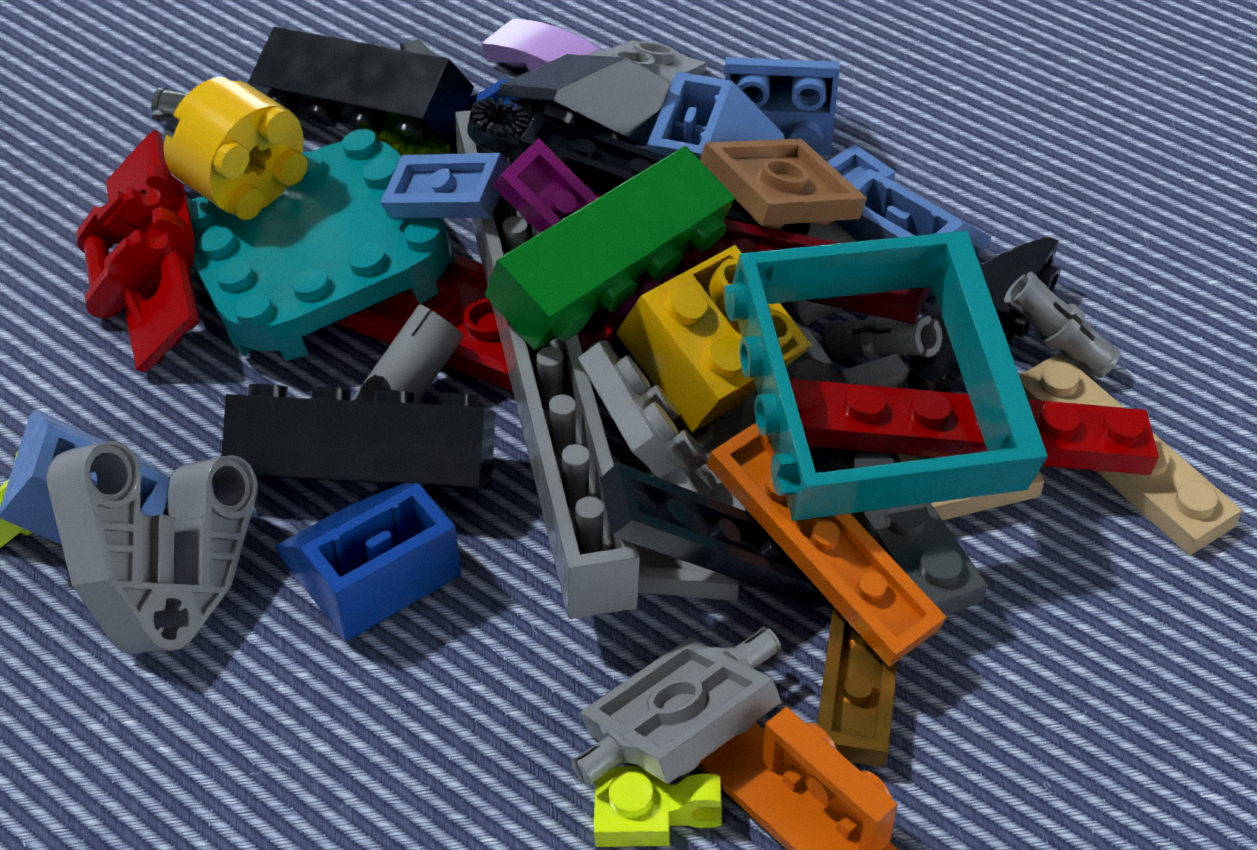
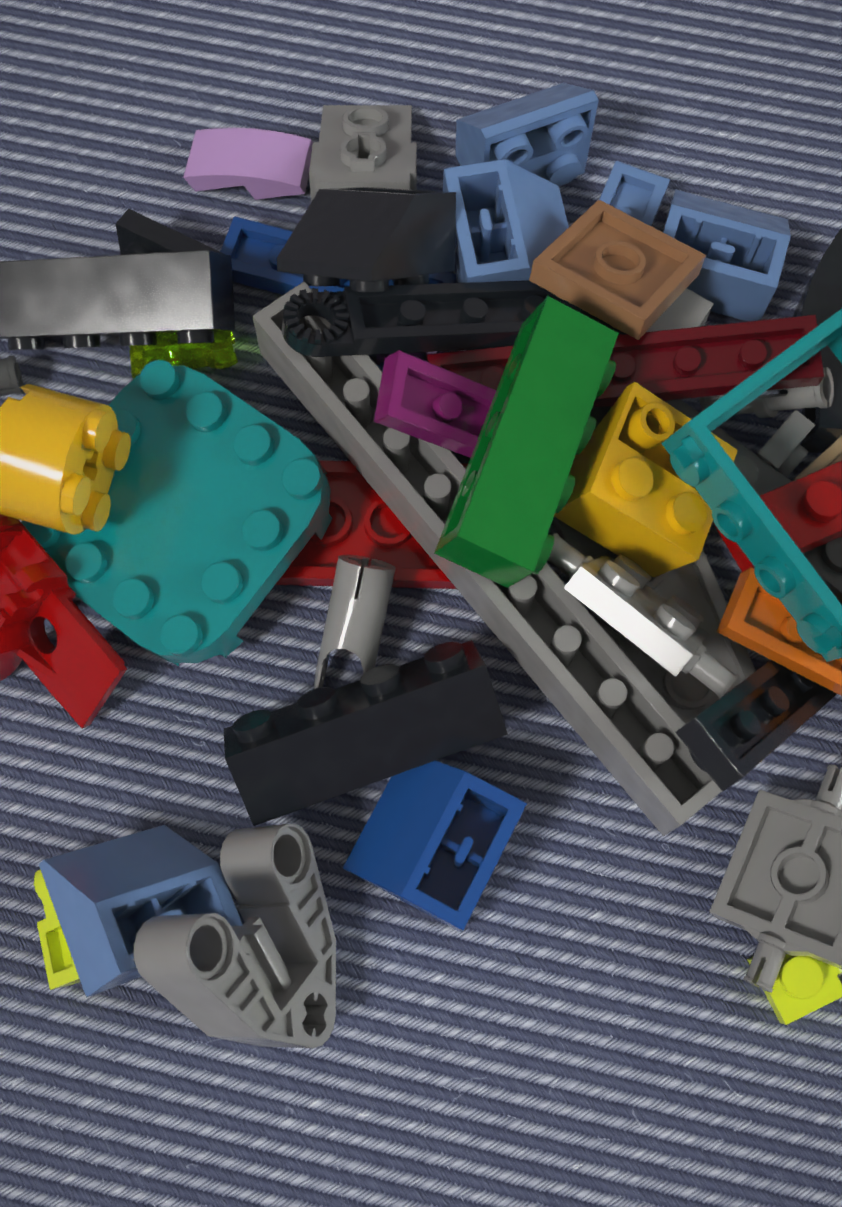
camera: 25 degrees left, 25 degrees up
medium blue plate [380,153,510,218] -> none

